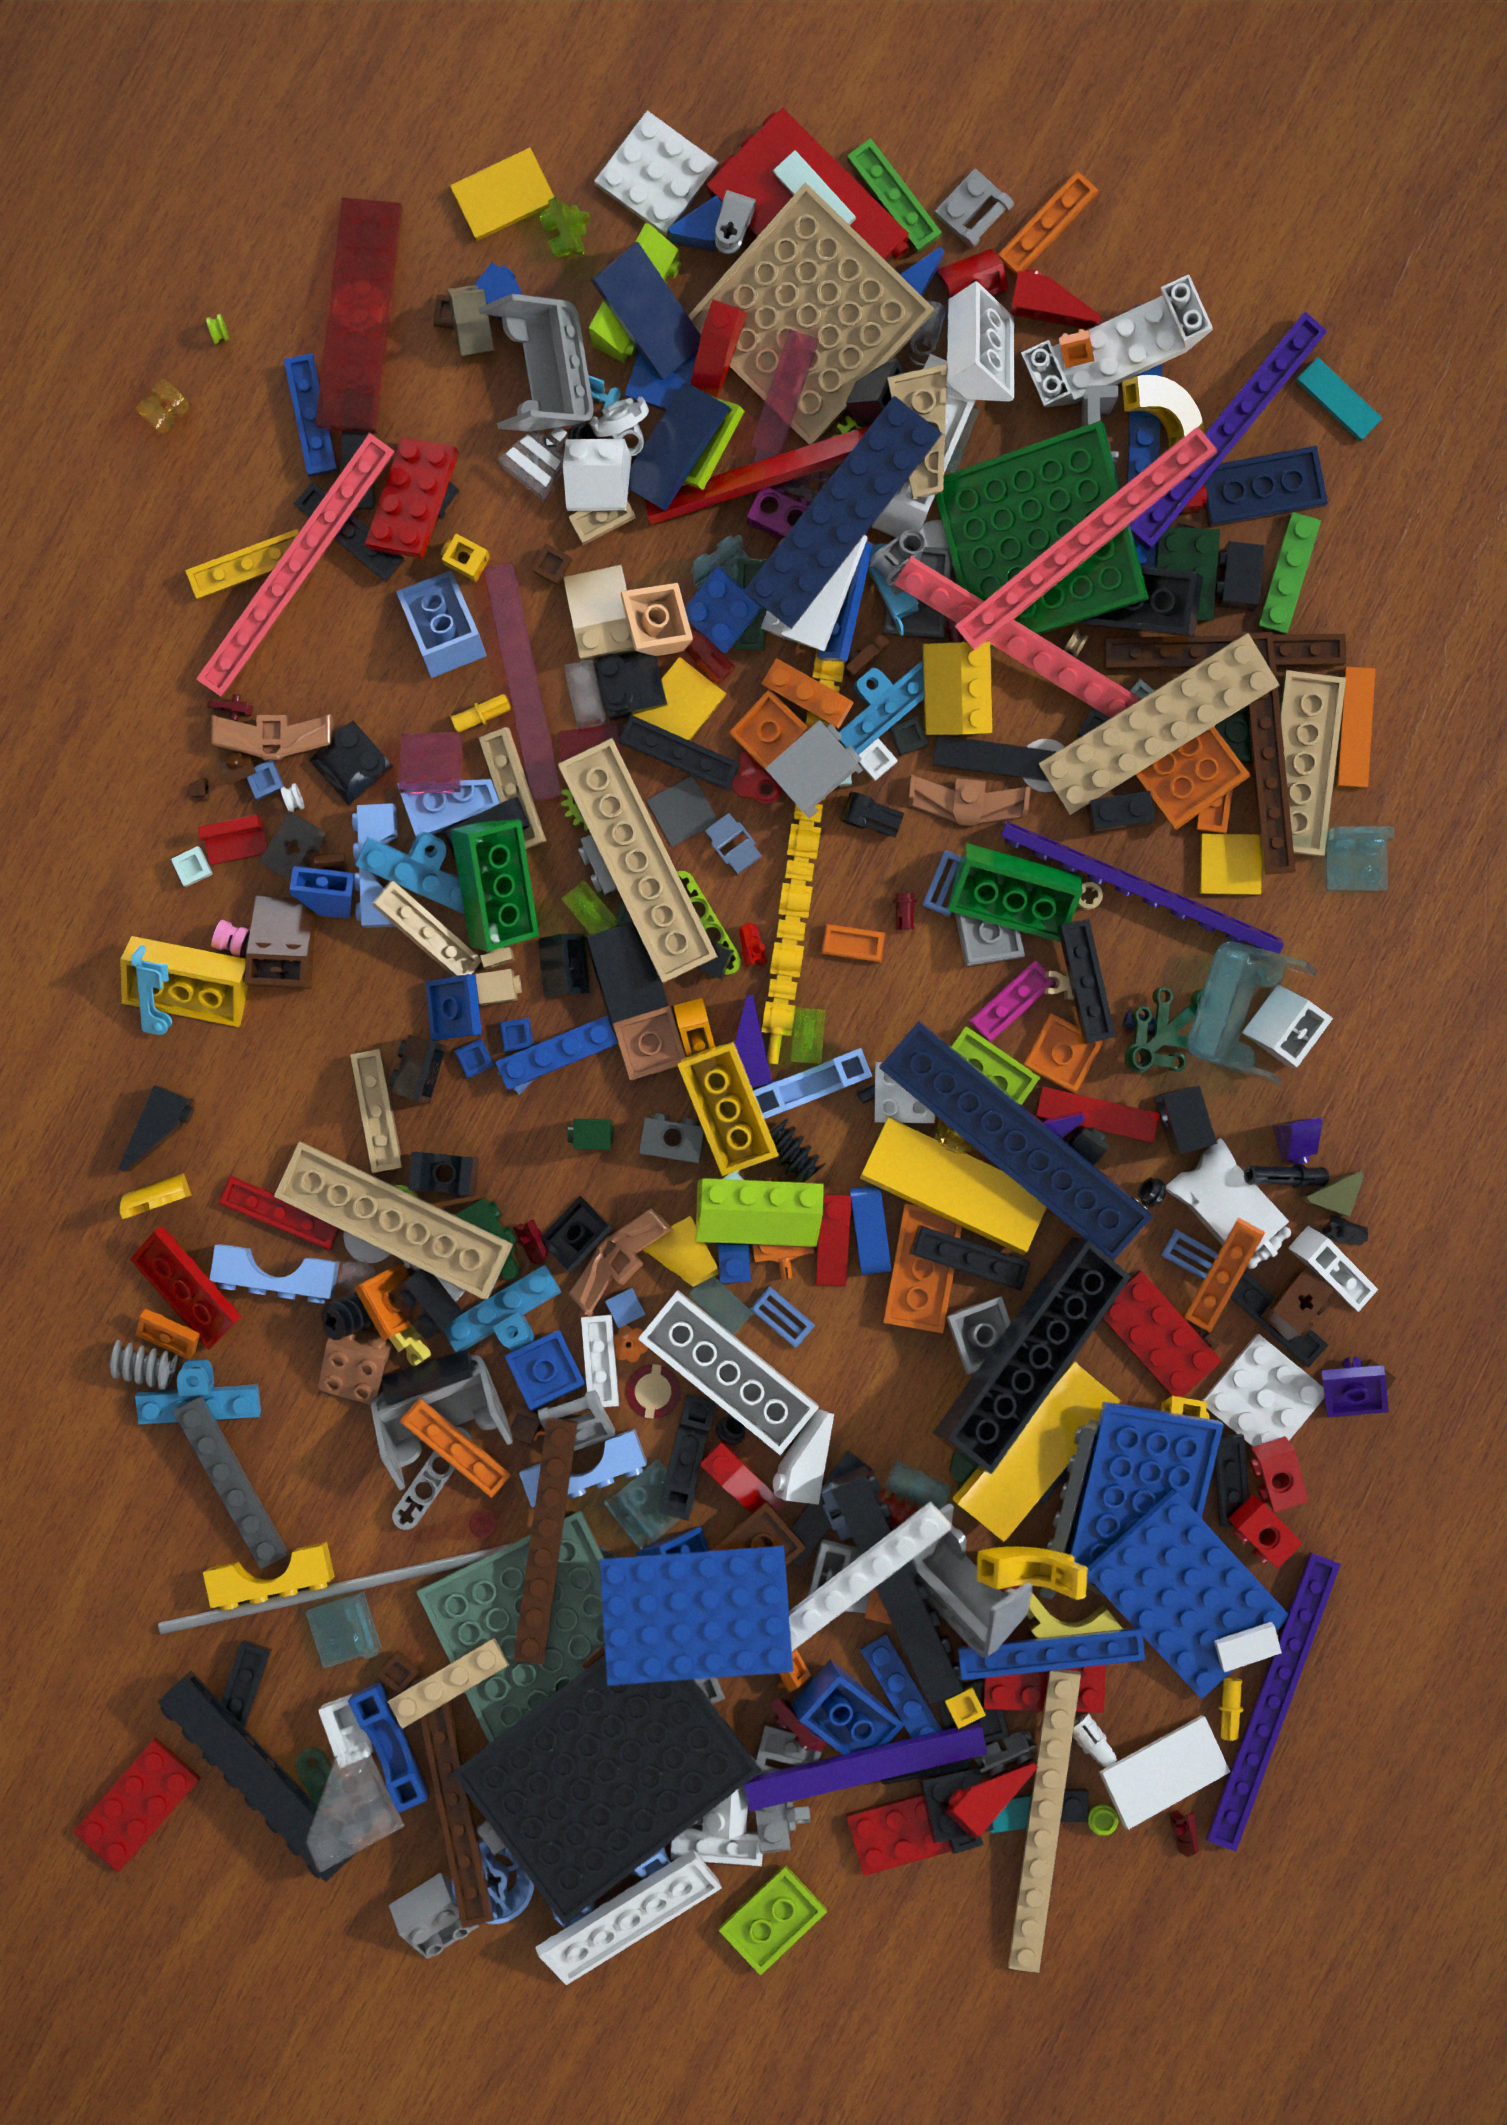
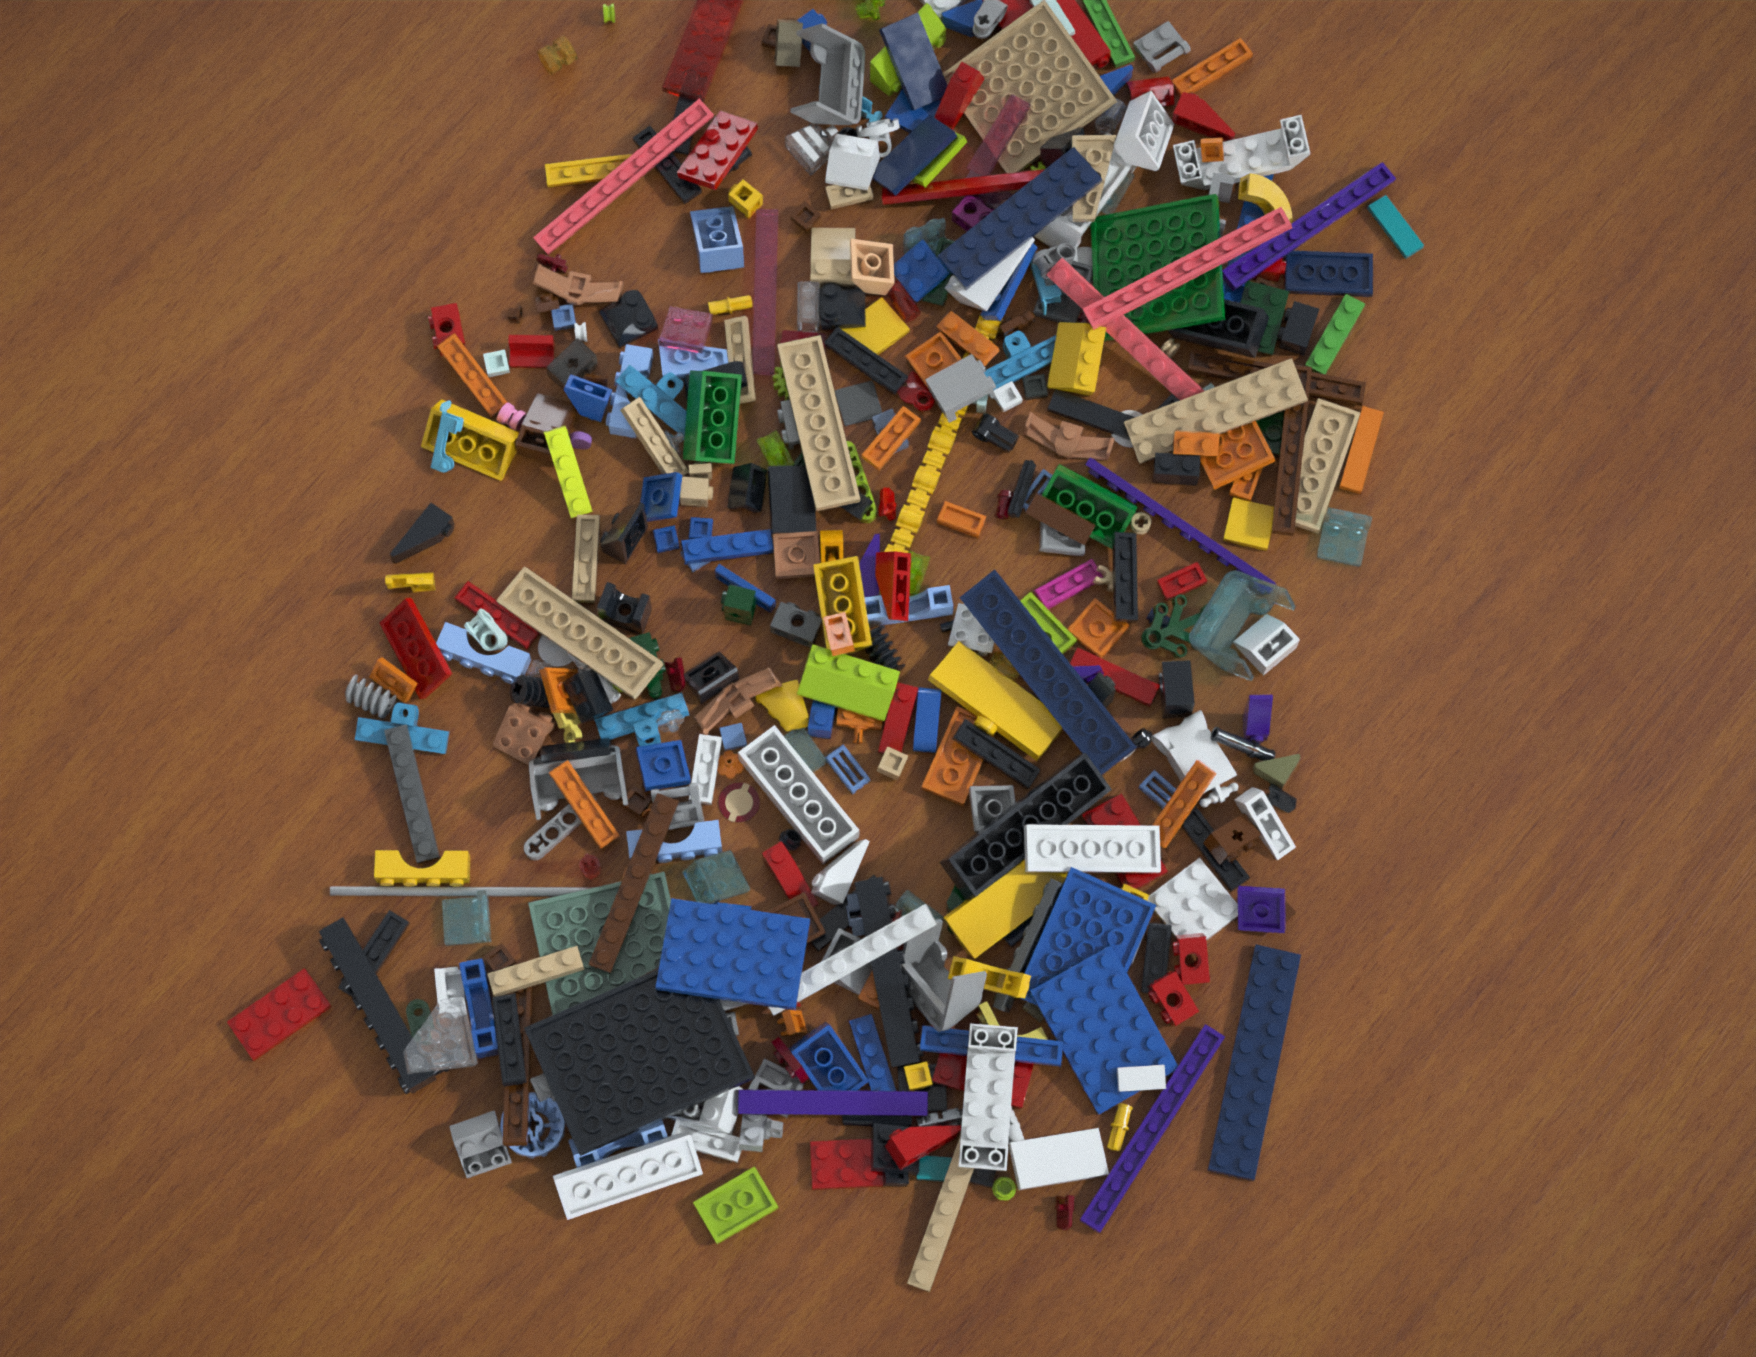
camera: 10 degrees right, 15 degrees down
blue plate [284,353,339,478] -> none
black slope [659,1394,716,1521] -> none
none -> red brick [428,303,466,356]
none -> orange tile [437,333,508,418]
none -> light aqua piece [464,608,507,651]
none -> black tile [492,993,527,1087]
none -> neon yellow plate [544,426,593,518]
none -> medium lavender tile [570,432,592,450]
none -> clear plant [656,709,685,732]
none -> clear plant [664,429,684,454]
none -> blue tile [715,564,776,613]
none -> orange plate [823,612,855,656]
none -> orange plate [861,406,921,471]
none -> red slope [875,551,911,621]
none -> tan brick [877,747,908,781]
none -> white slope [959,1023,1018,1171]
none -> yellow tile [974,716,997,736]
none -> black axle [1007,460,1036,518]
none -> white plate [1024,825,1161,873]
none -> reddish brown tile [1025,492,1096,545]
none -> red plate [1157,562,1208,602]
none -> orange plate [1173,430,1220,456]
none -> dark blue plate [1207,944,1301,1181]

